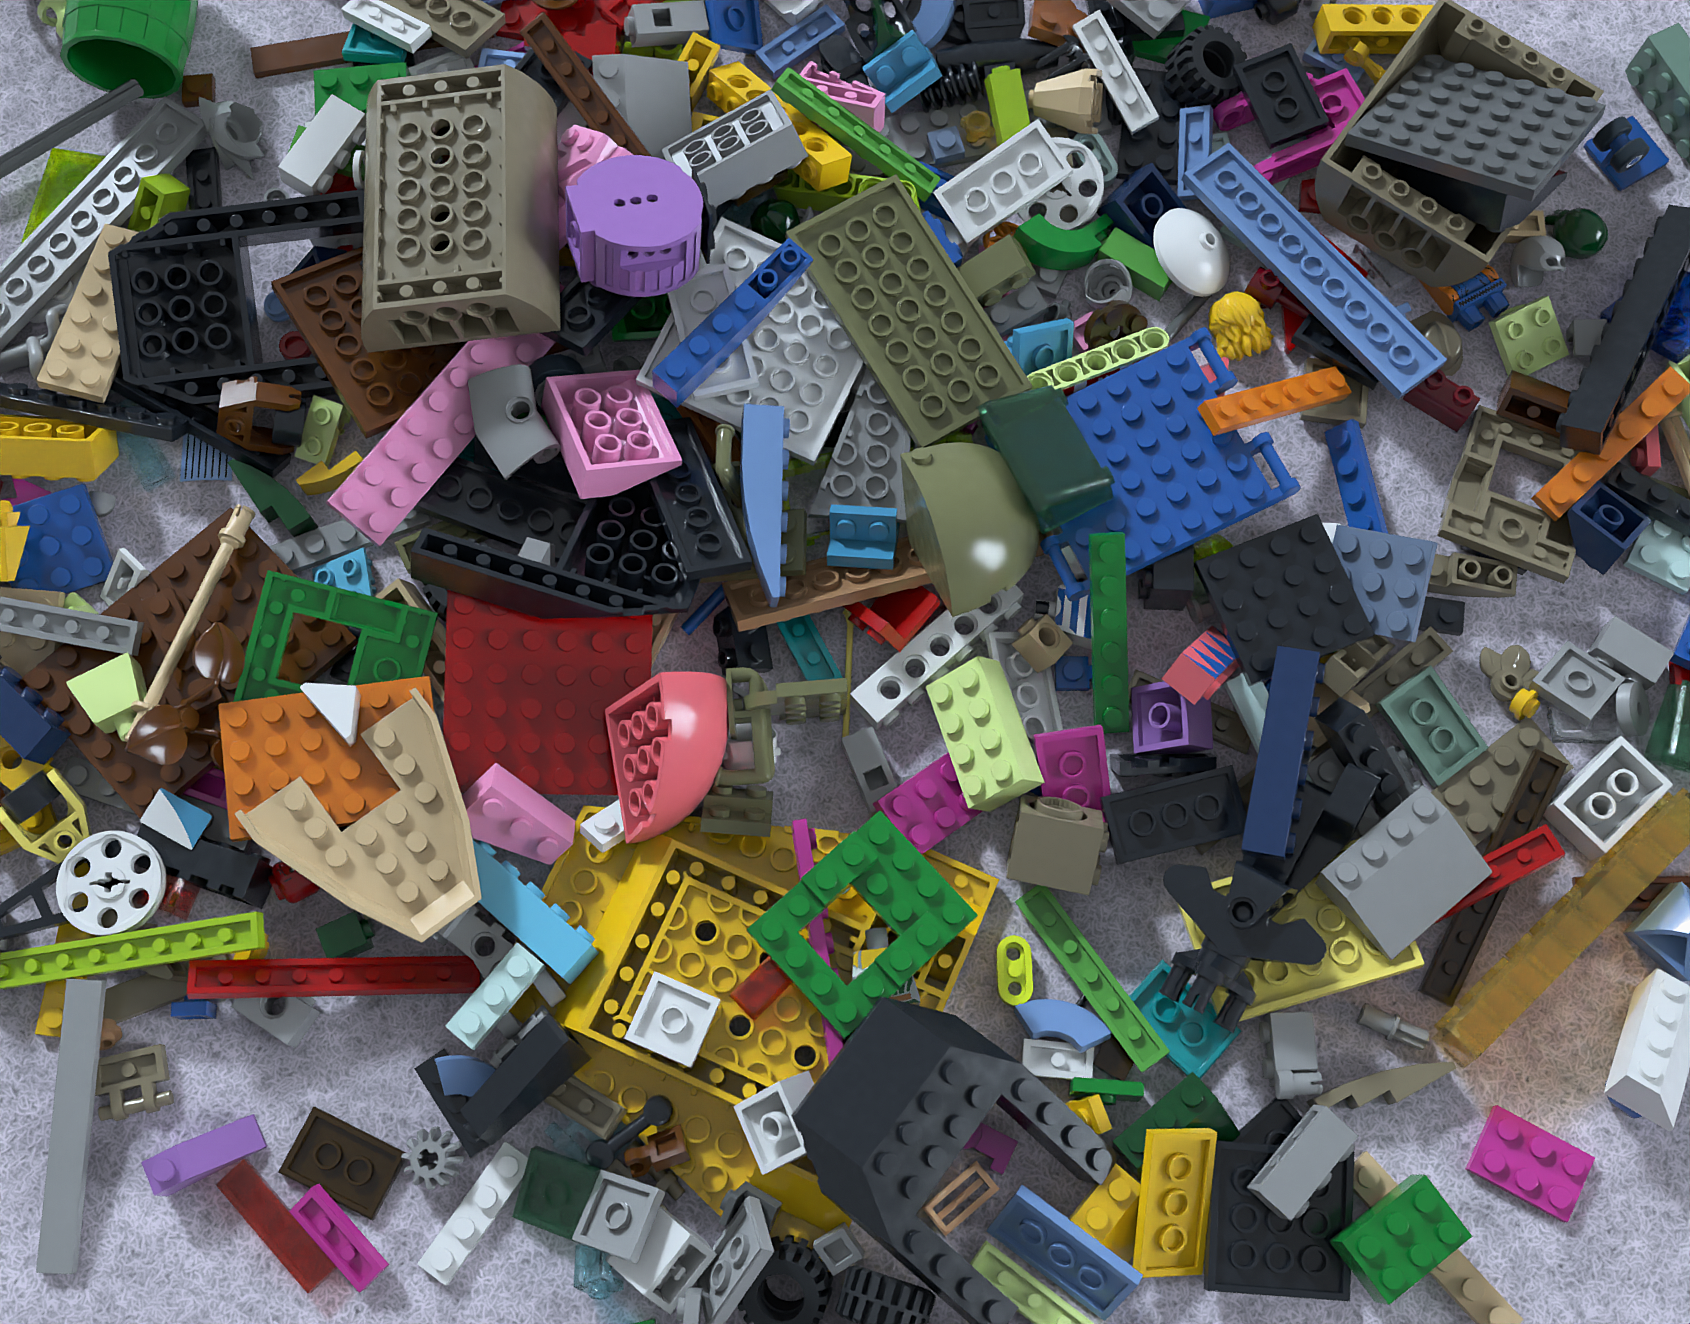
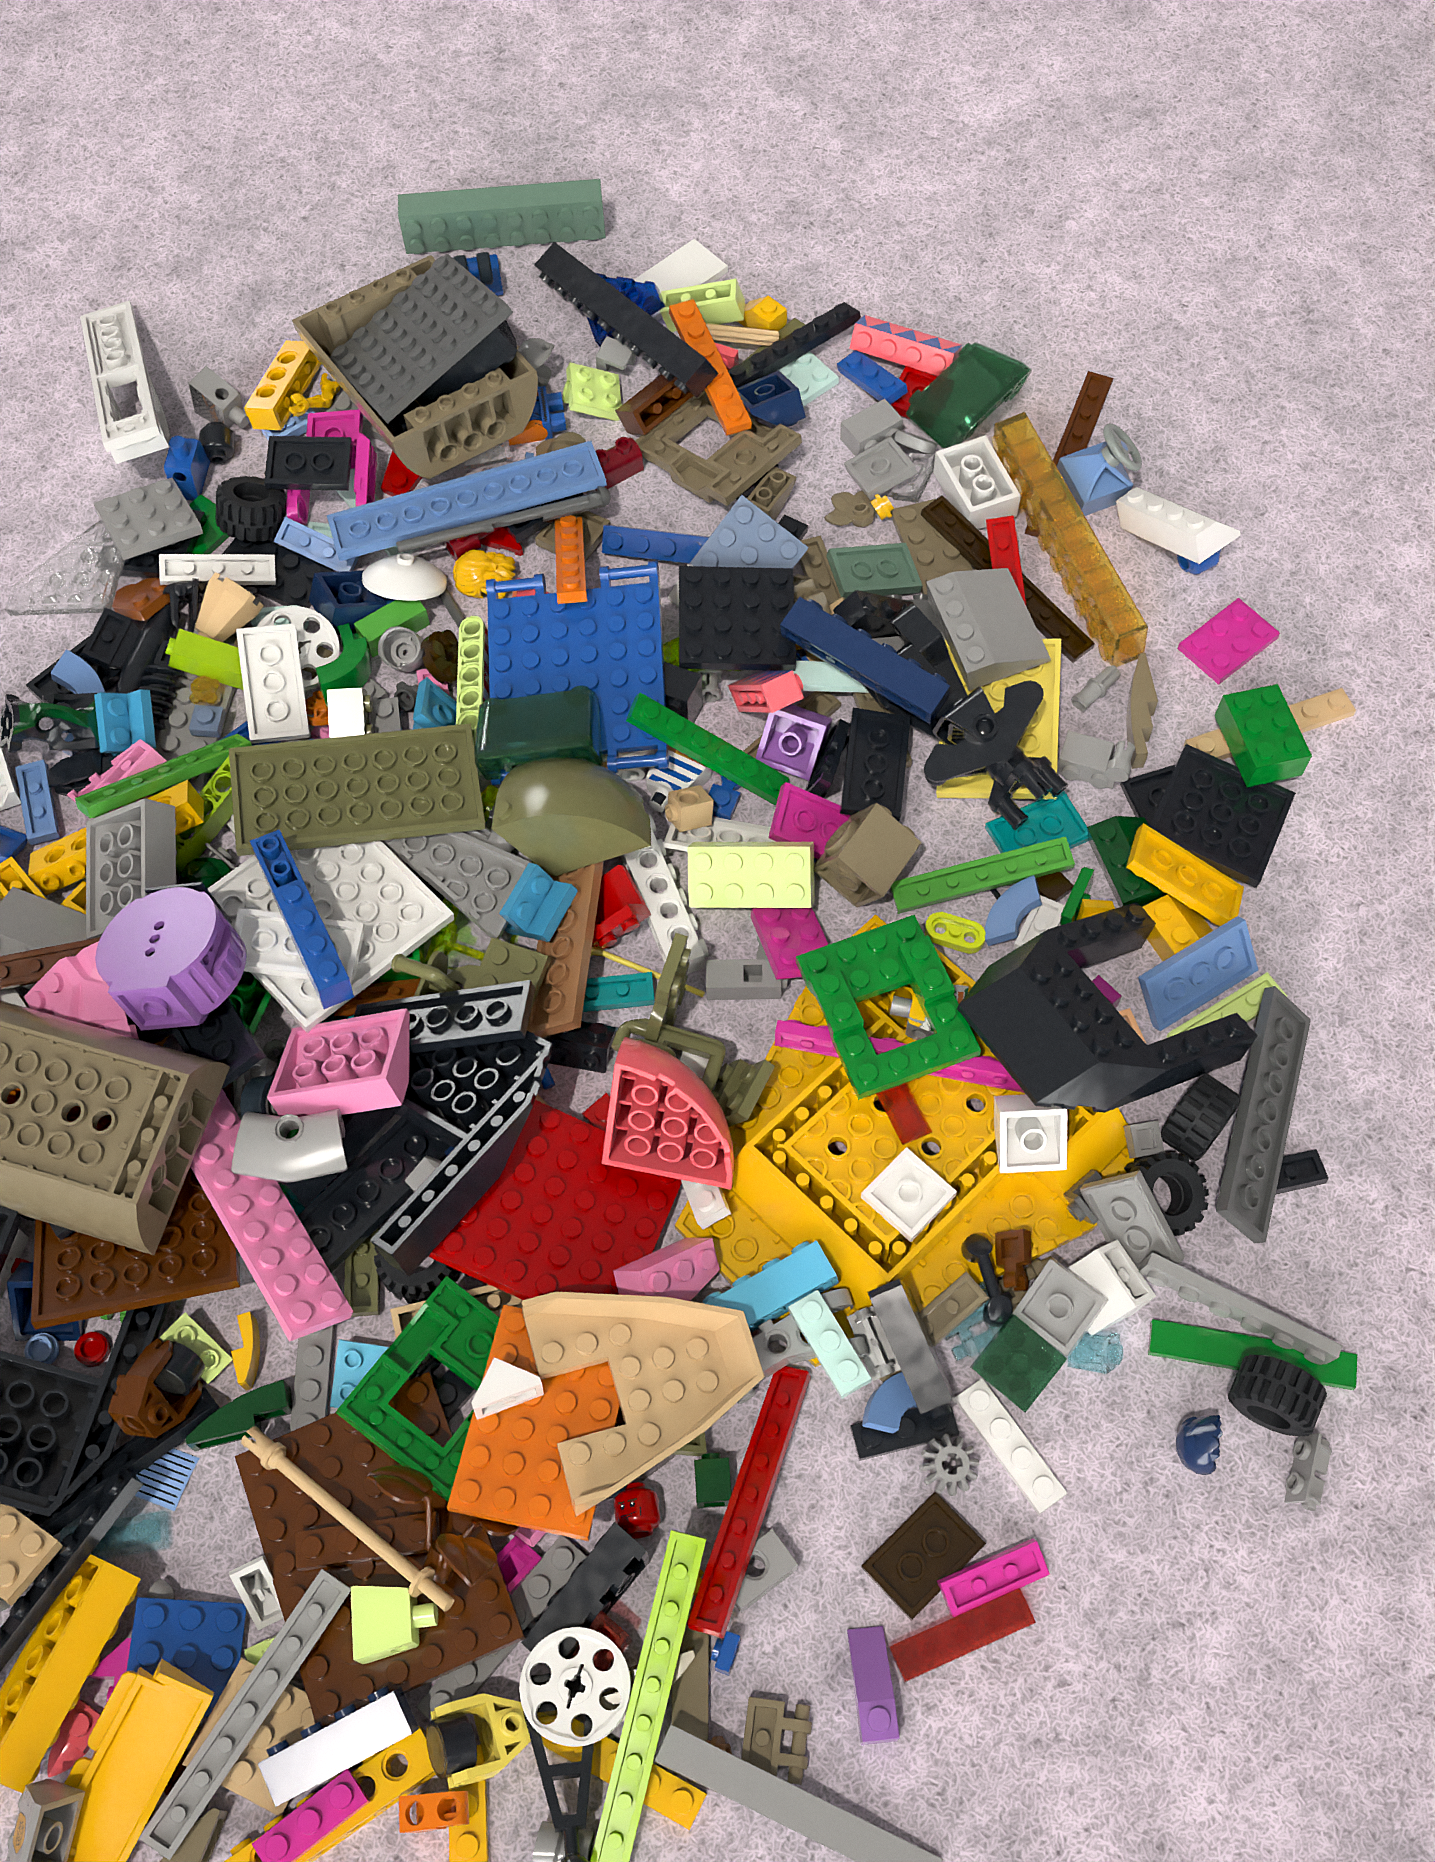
camera: 65 degrees left, 10 degrees down
sticker [140,788,212,850] -> none
medium blue slope [740,404,790,607] -> none
light grey brick [1247,1105,1359,1221] -> none
dark green hat [1545,207,1608,259] -> none
none -> dark grey bar [396,486,611,553]

